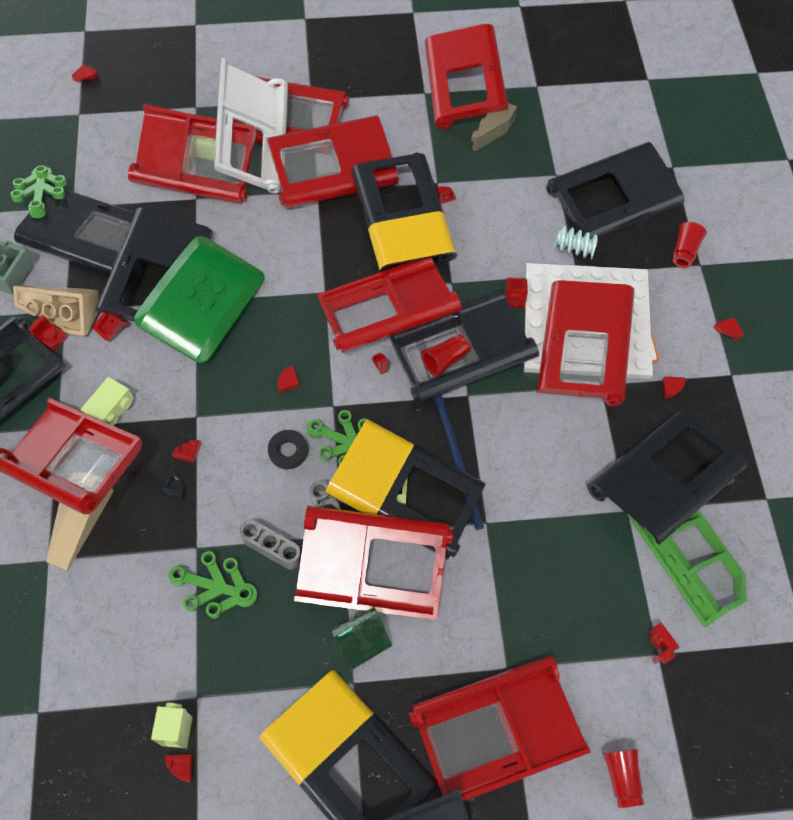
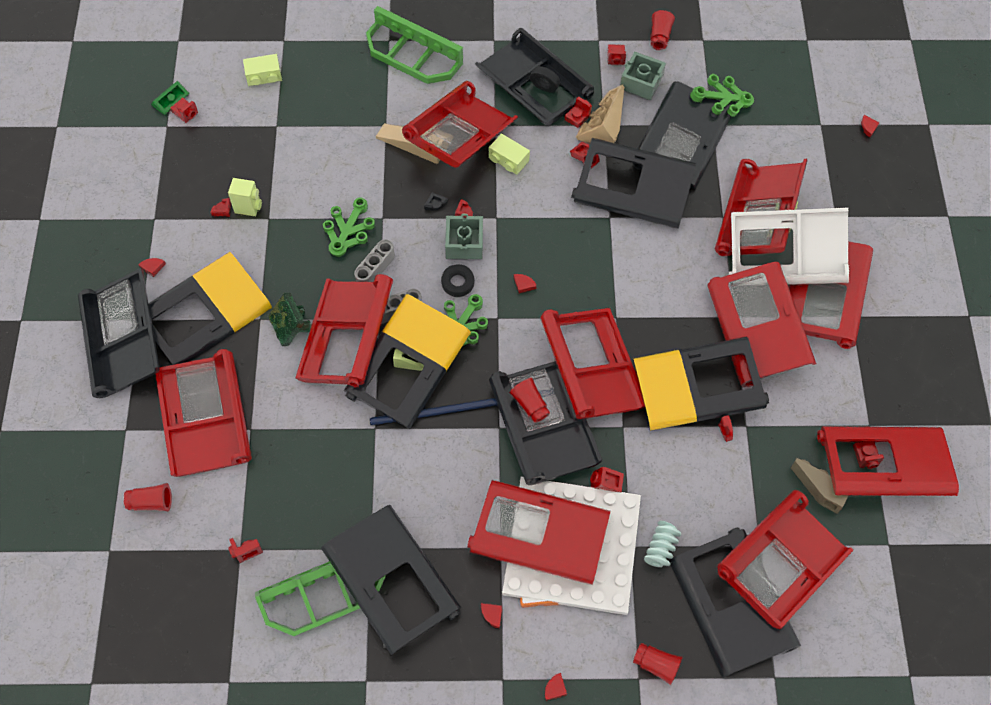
camera: 95 degrees right, 0 degrees up
green wedge [134,236,264,363] -> none
red tile [371,353,388,374] -> none
none -> sand green brick [445,213,483,259]
none -> red piece [717,490,853,629]
none -> red bracket [853,441,884,469]

